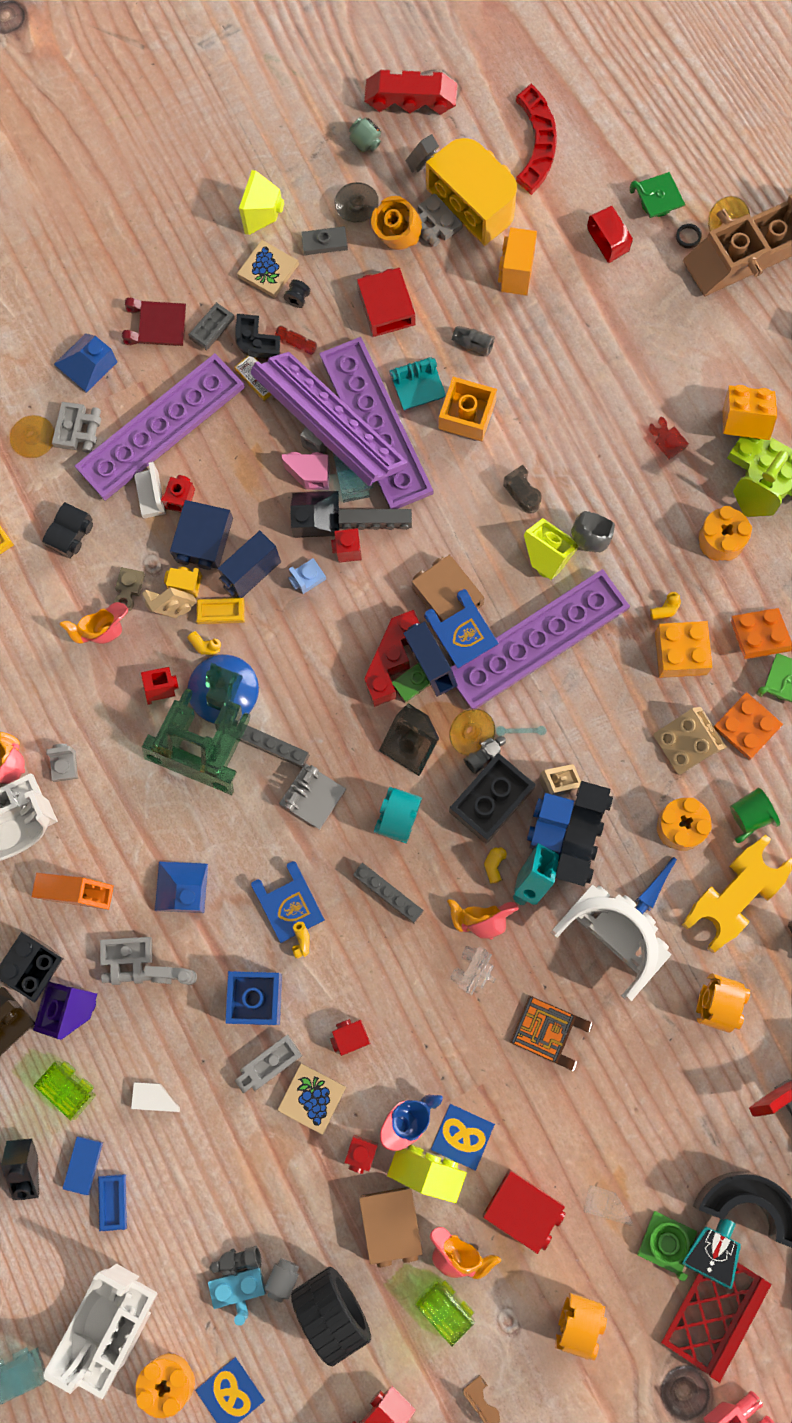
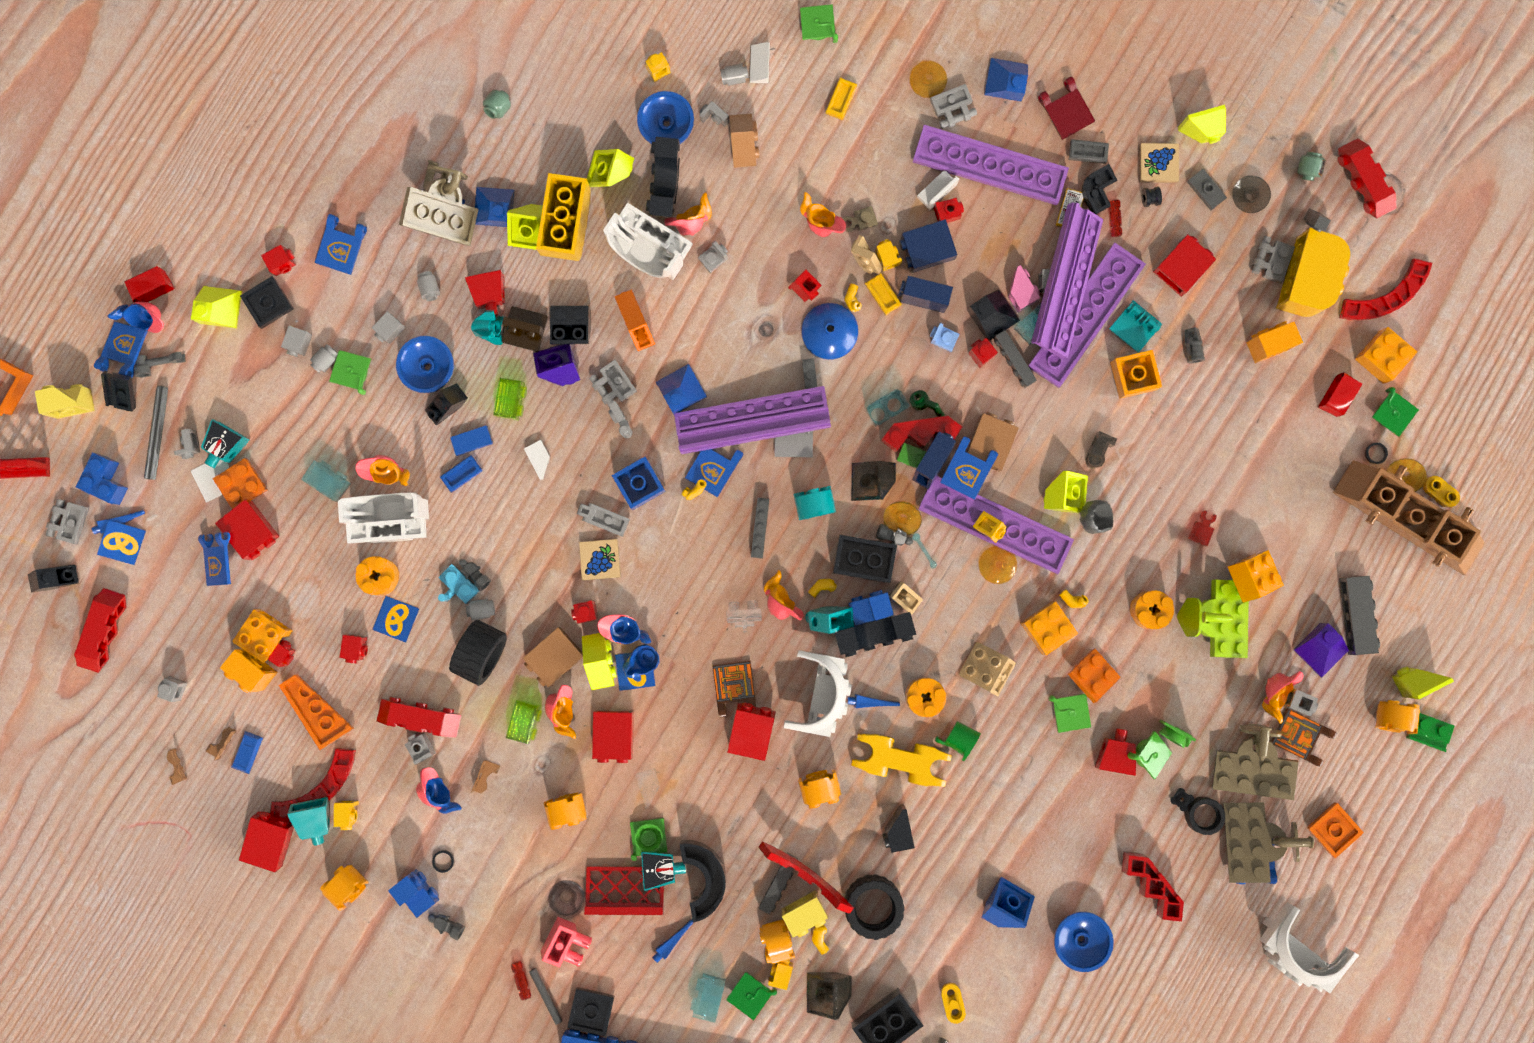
camera: 55 degrees right, 10 degrees up
black brick [42,502,93,559] -> none
clear green container [142,663,251,795] -> none
red brick [330,1019,371,1056] -> none
light orange brick [371,196,422,250] -> none
orange plate [714,692,783,760] -> none
none -> light orange hair [355,455,410,486]
none -> blue hair [623,645,660,678]
none -> medium lavender plate [674,386,831,454]
none -> red brick [727,702,776,761]
none -> clear light blue piece [866,389,910,427]
none -> dark green plate [909,390,945,417]
none -> yellow bracket [973,511,1006,543]
none -> clear yellow dish [979,546,1017,584]
none -> light orange brick [1355,327,1417,384]
none -> yellow plate [1423,476,1460,508]

